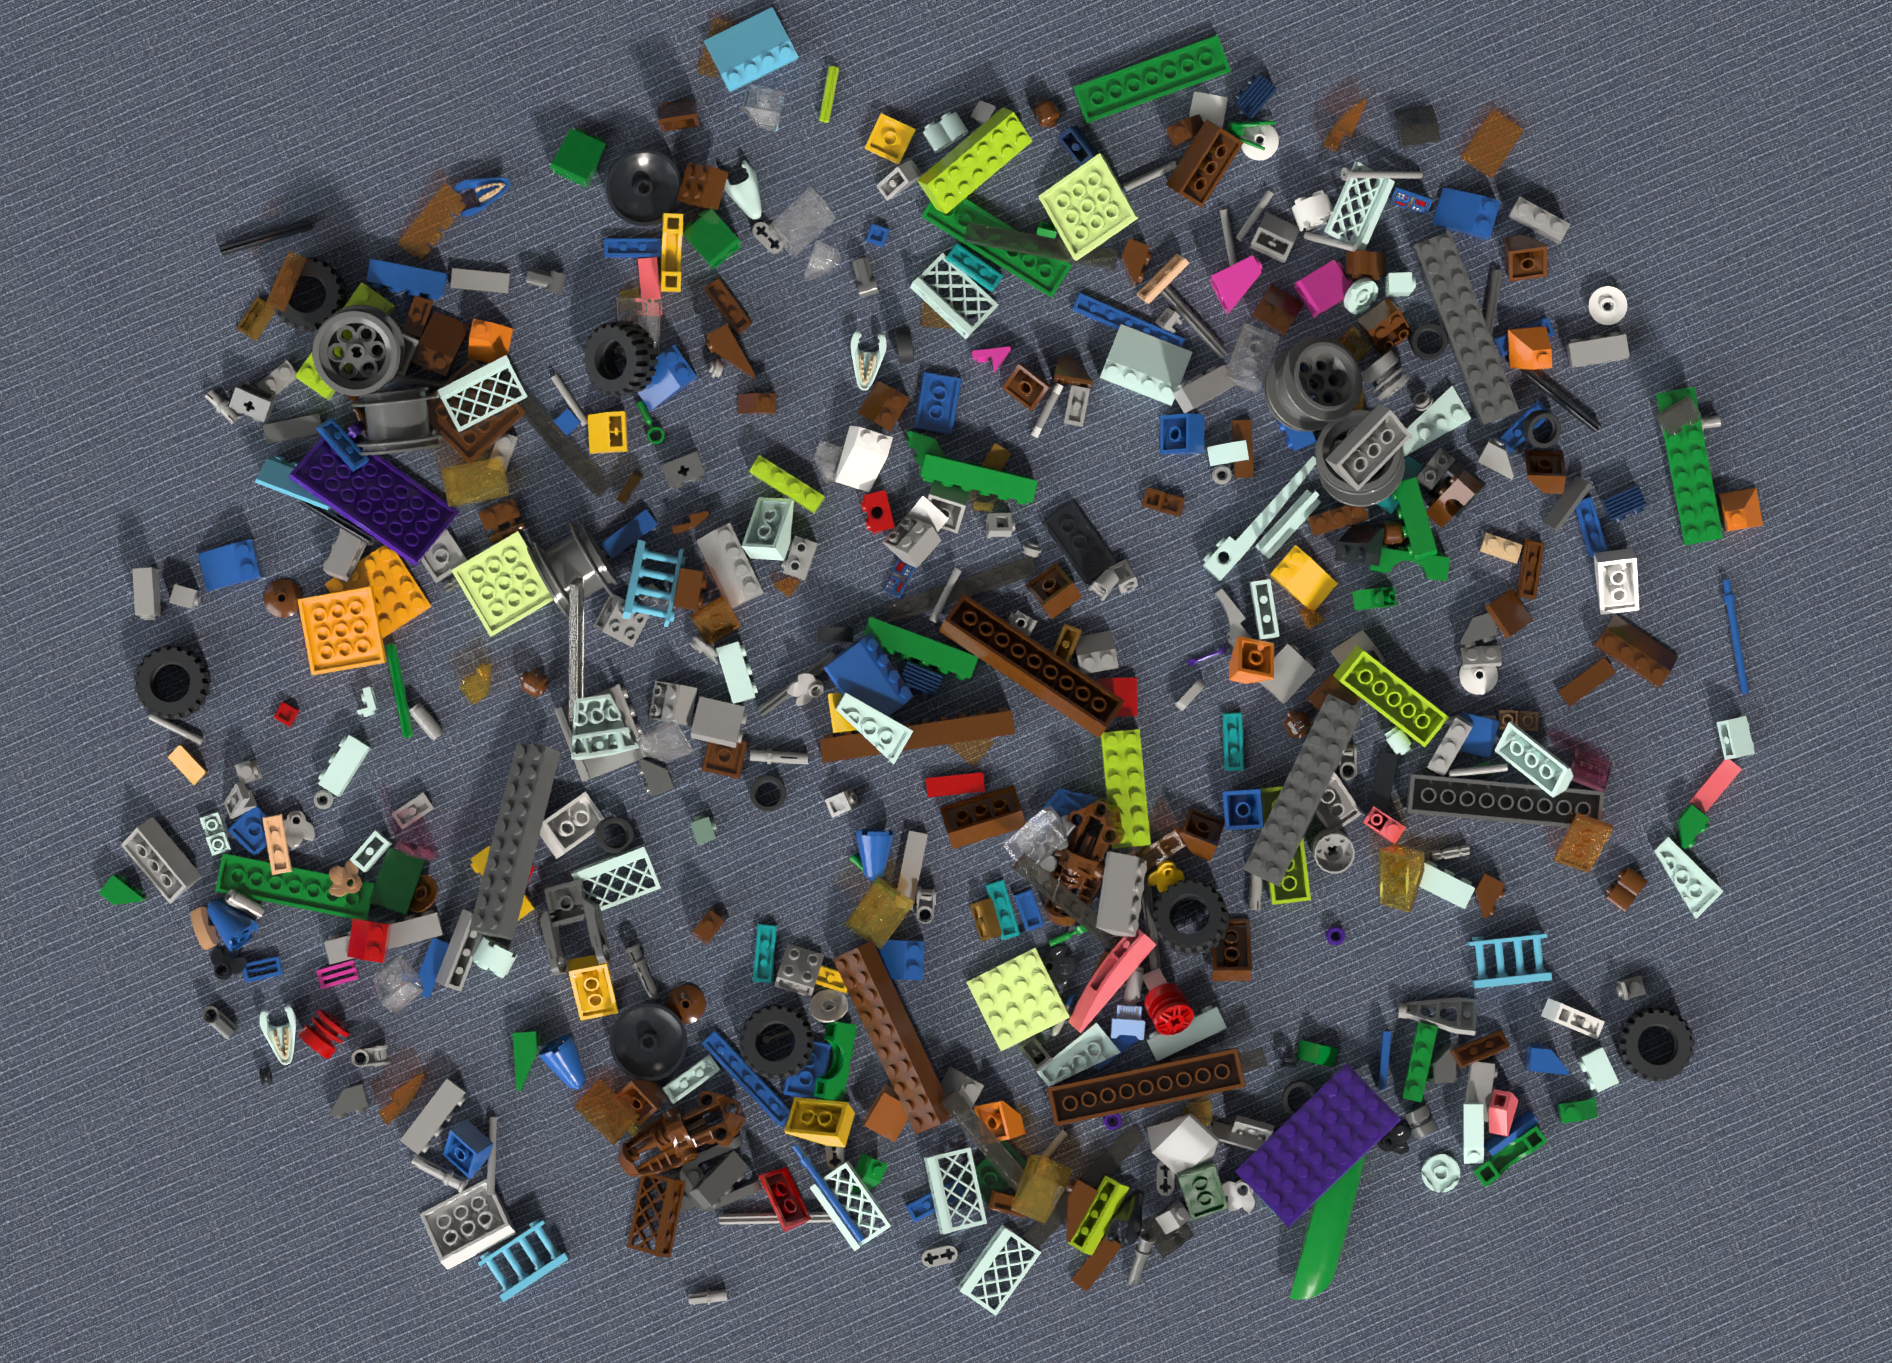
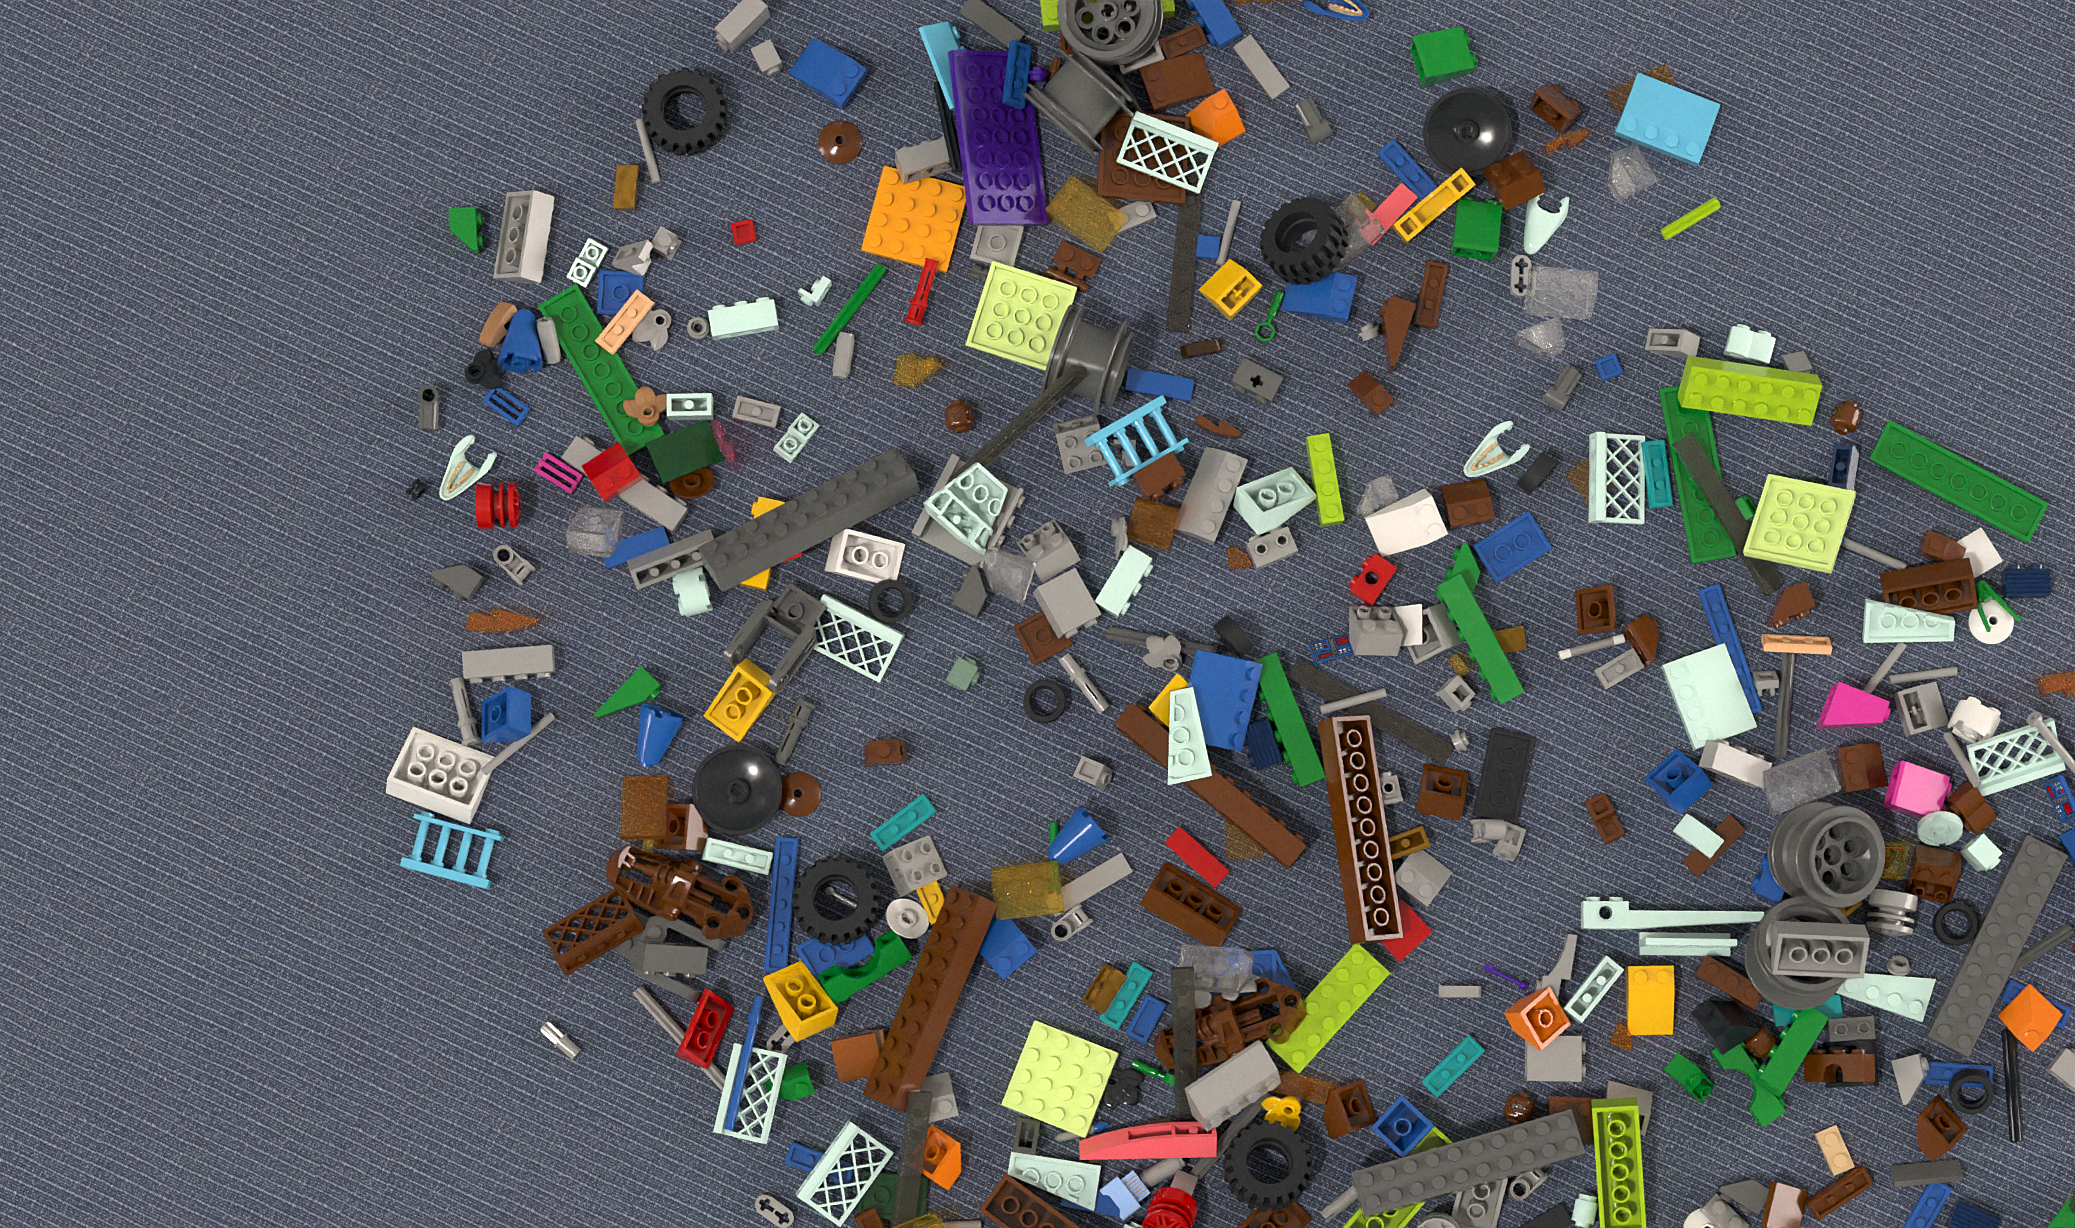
camera: 50 degrees right, 5 degrees down
light orange plate [297,586,387,675] -> none
yellow plate [865,113,916,165] -> none
dark pink slope [972,346,1011,373] -> none
light grey plate [1212,465,1232,485] -> none
none -> light aqua slope [773,413,820,463]
none -> red pin [904,258,939,326]
none -> clear orange slope [1542,129,1590,157]
none -> light aqua wing [1862,599,1955,643]

